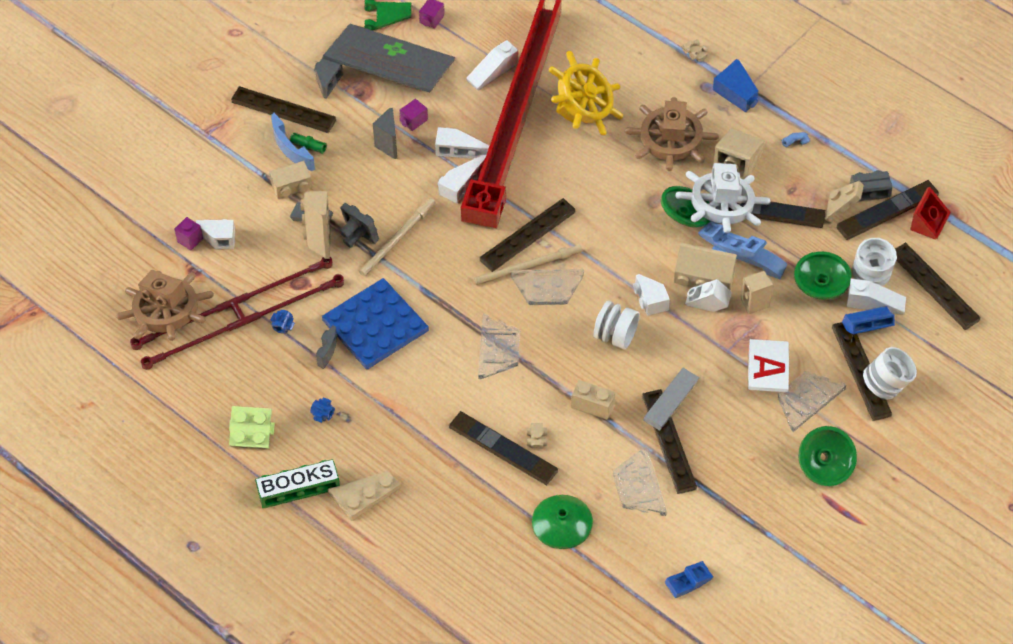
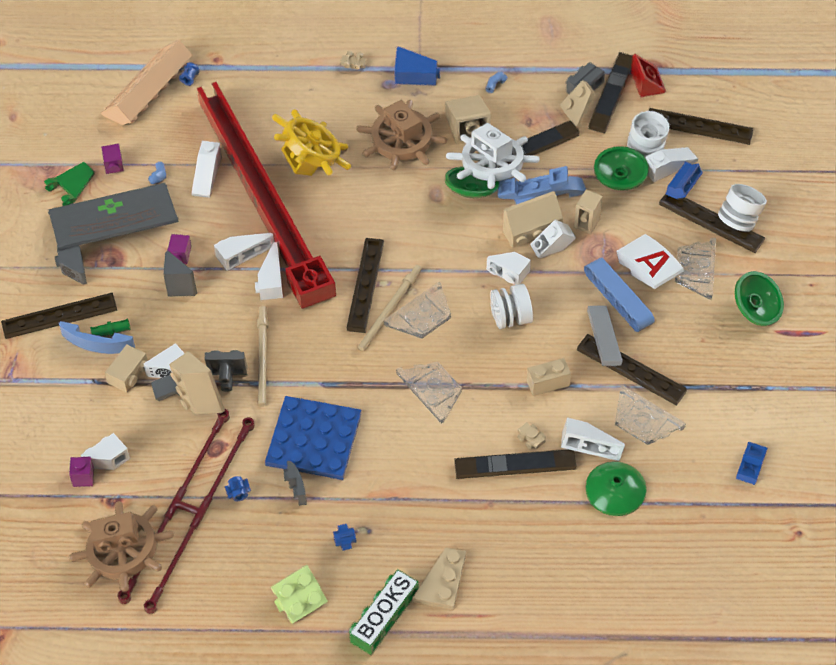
camera: 40 degrees left, 0 degrees up
none -> white slope [144,343,185,378]
none -> medium blue arm [148,162,166,185]
none -> white slope [561,418,625,461]
none -> medium blue beam [584,258,655,332]

